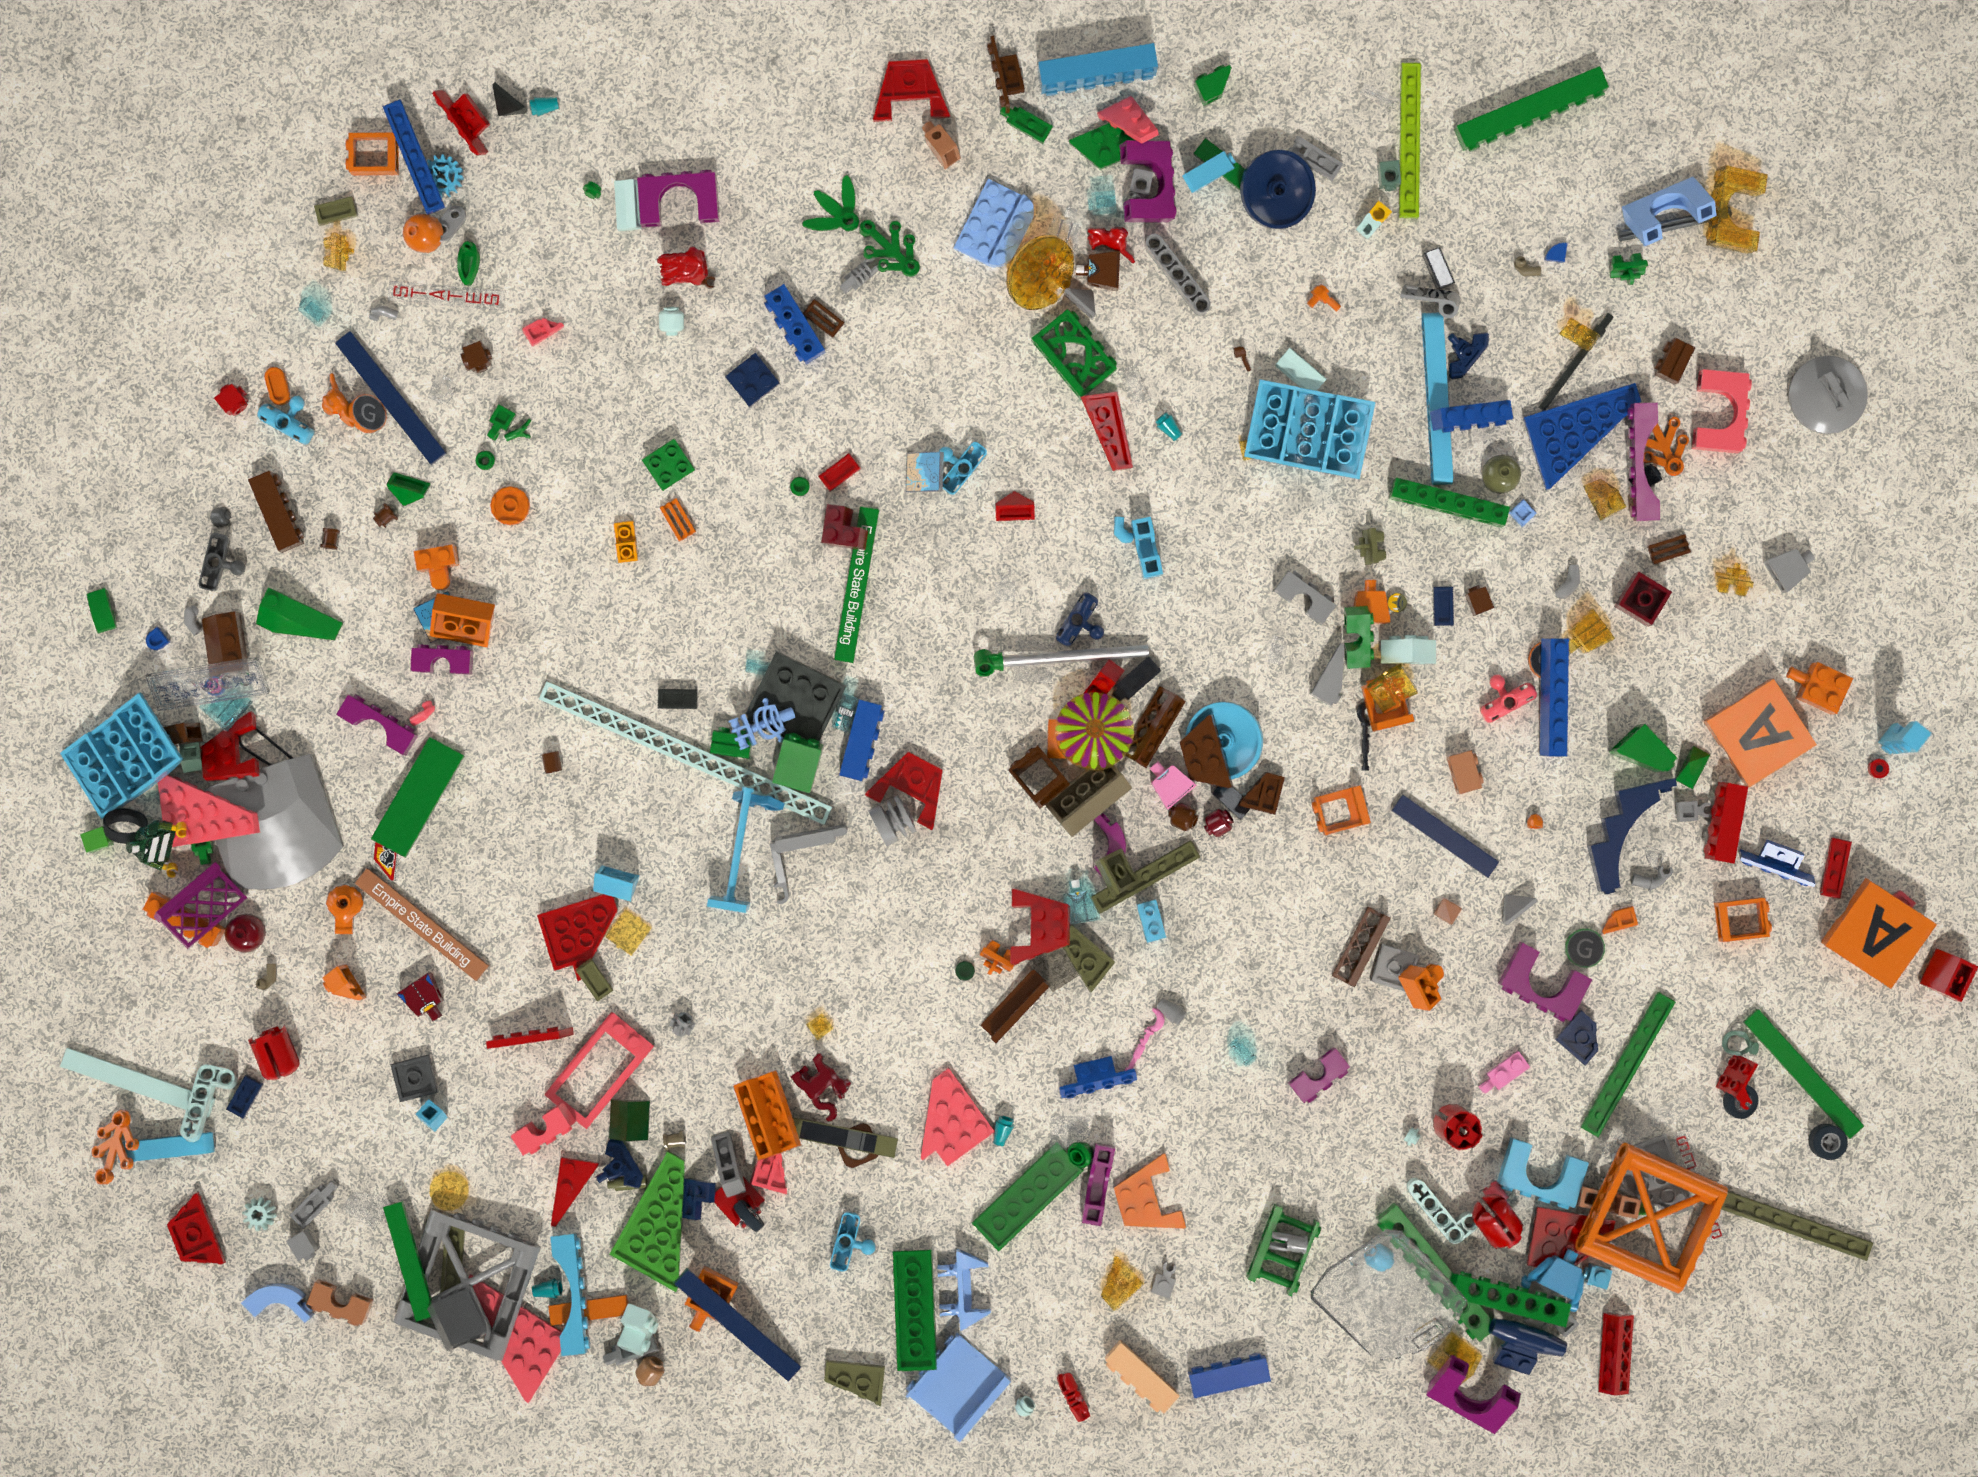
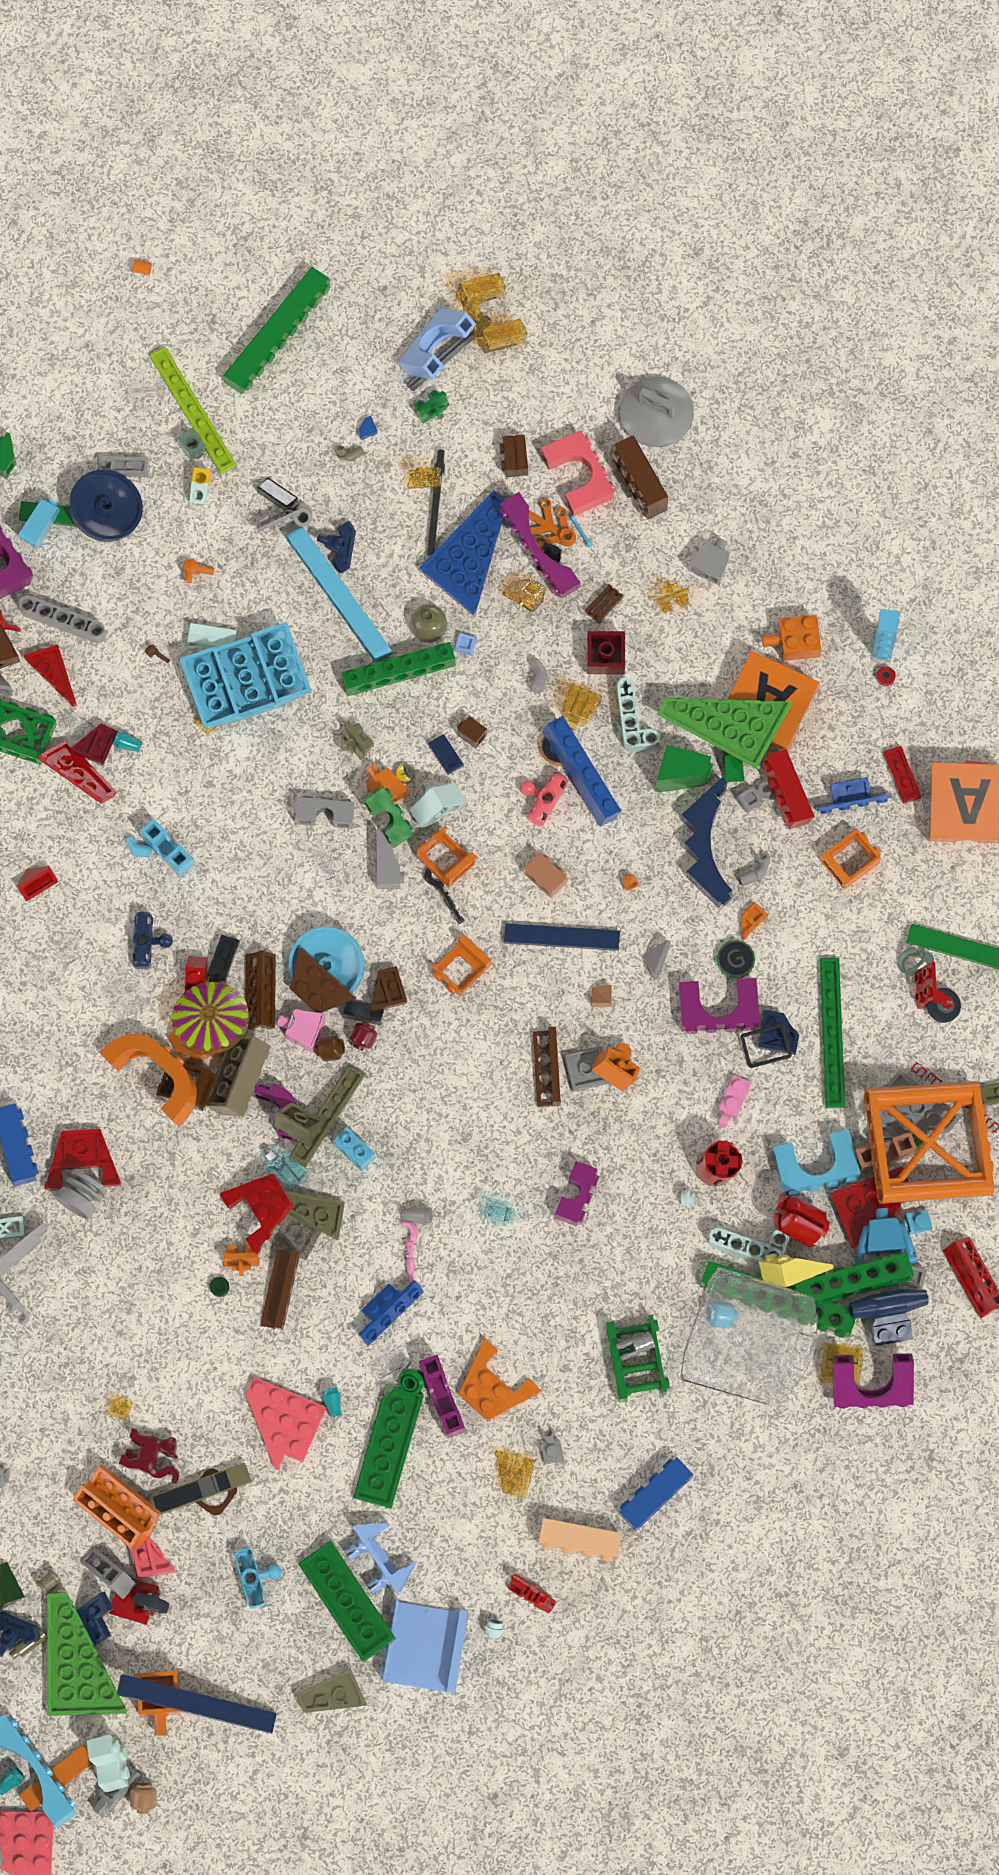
camera: 30 degrees left, 15 degrees down
flat silver piece [973,645,1149,677] -> none
clear yellow slope [1367,664,1418,714] -> none
blue brick [1430,400,1513,433] -> none
none -> red wing [24,645,77,707]
none -> dark red wing [69,723,118,766]
none -> orange arch [100,1034,197,1127]
none -> medium azure hinge [569,514,593,548]
none -> reddish brown brick [612,435,668,520]
none -> light aqua beam [617,678,660,753]
none -> bright green wing [657,698,793,769]
none -> black piece [740,1024,792,1068]
none -> light yellow slope [759,1254,833,1287]

